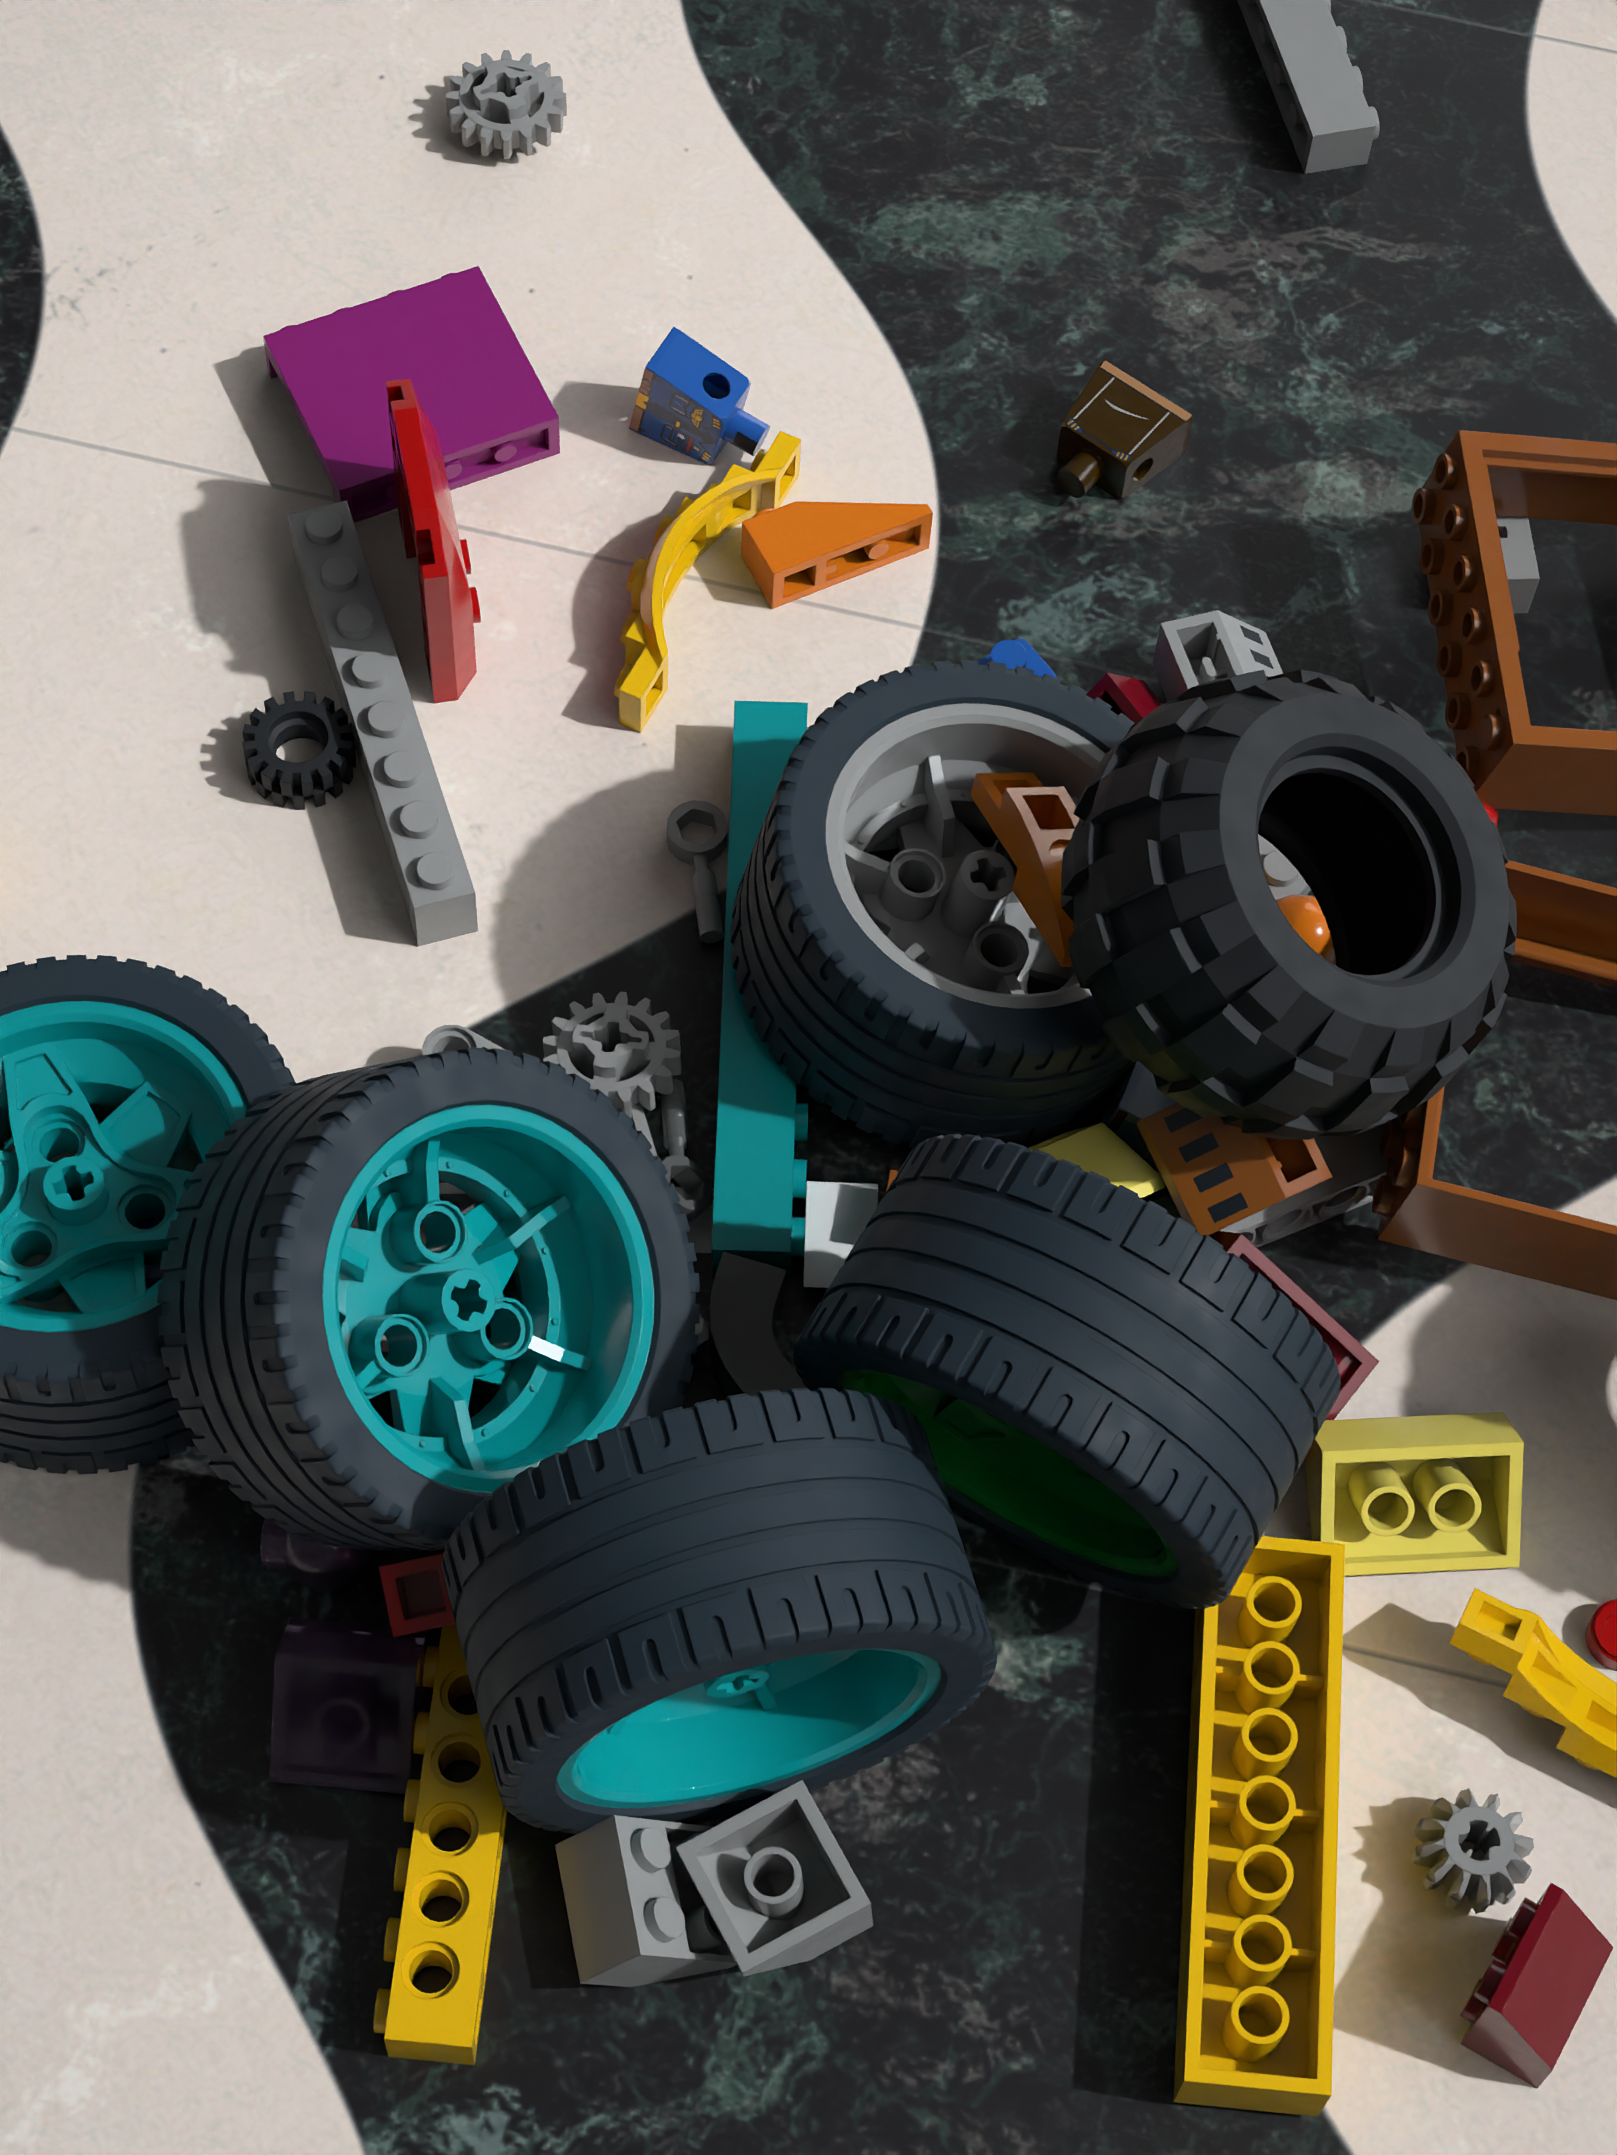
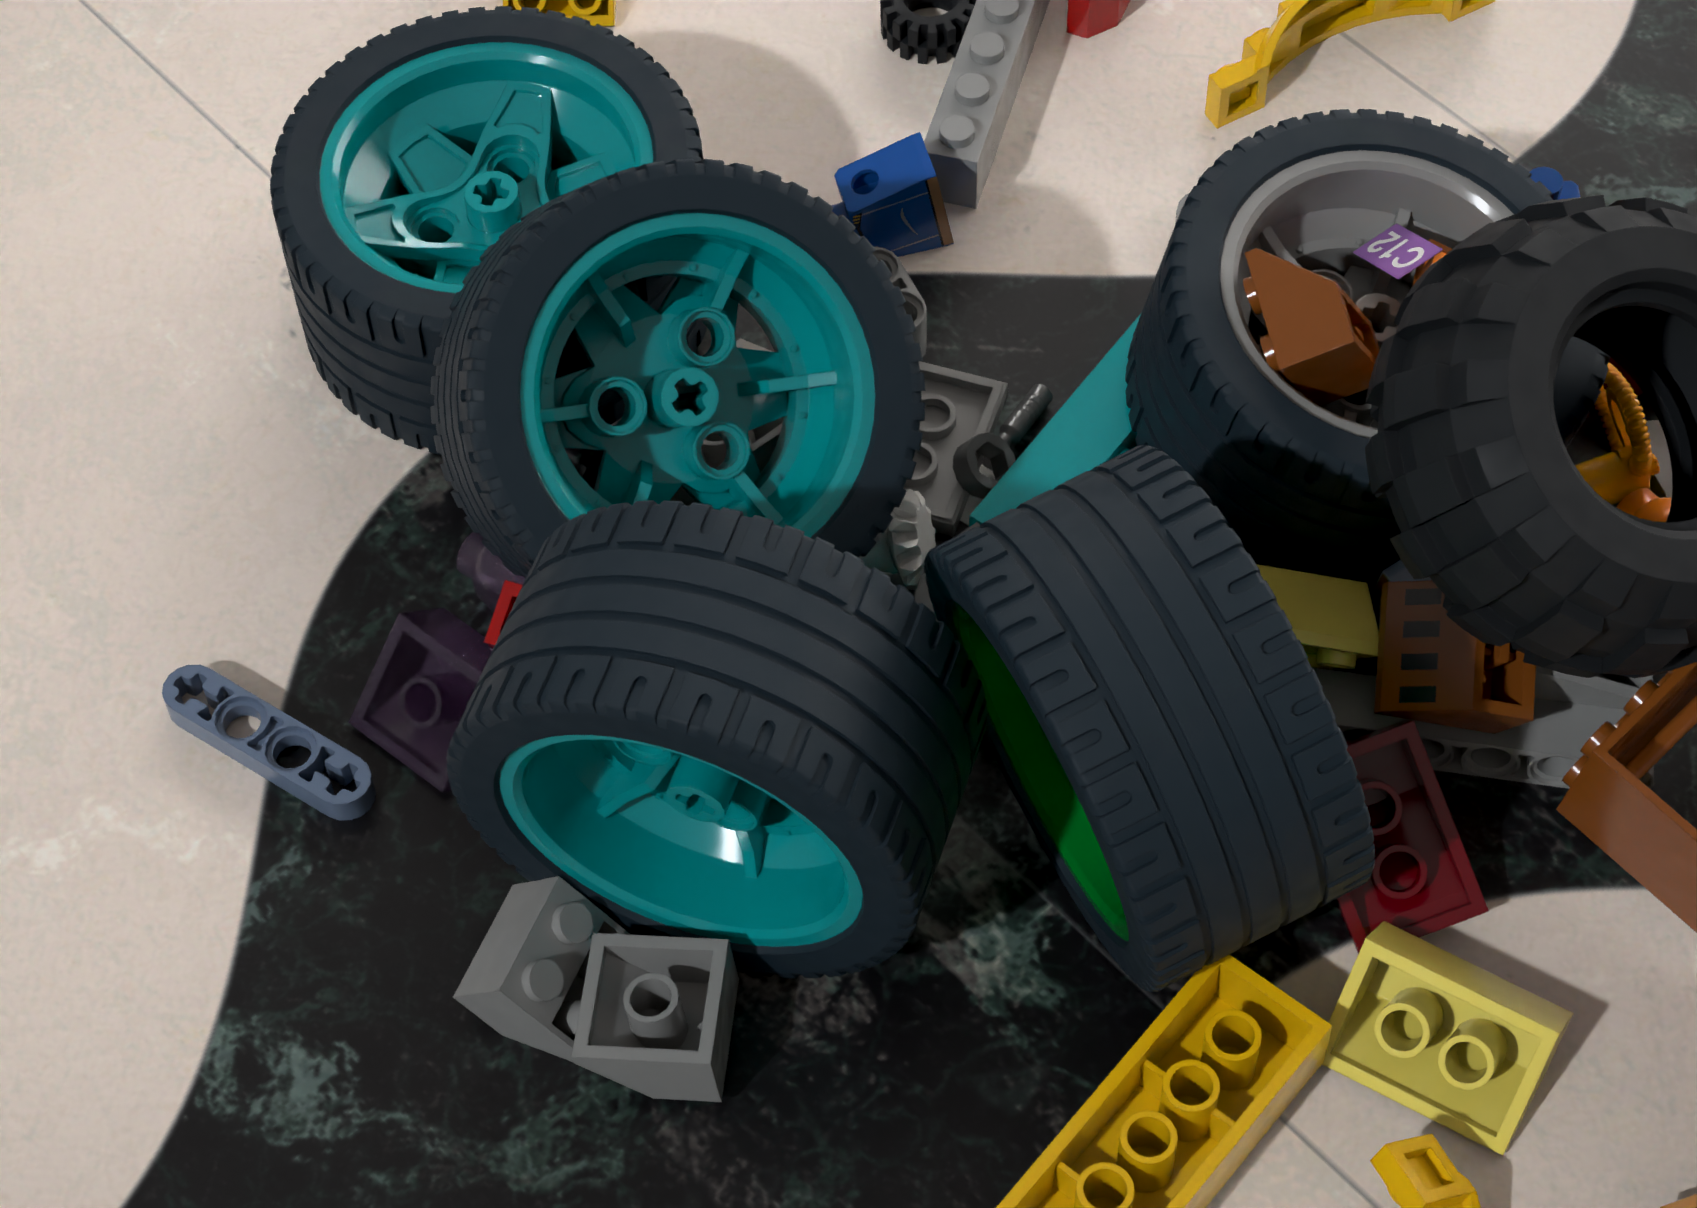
camera: 40 degrees right, 5 degrees down
yellow brick [373,1624,508,2065] -> none
light grey gear [543,992,682,1119] -> none
orange slope [741,501,933,609] -> none
none -> sand blue beam [162,665,376,821]
none -> blue torso [831,132,954,257]
none -> dark orange slope [1243,248,1380,406]
none -> medium lavender sticker [1353,223,1443,279]

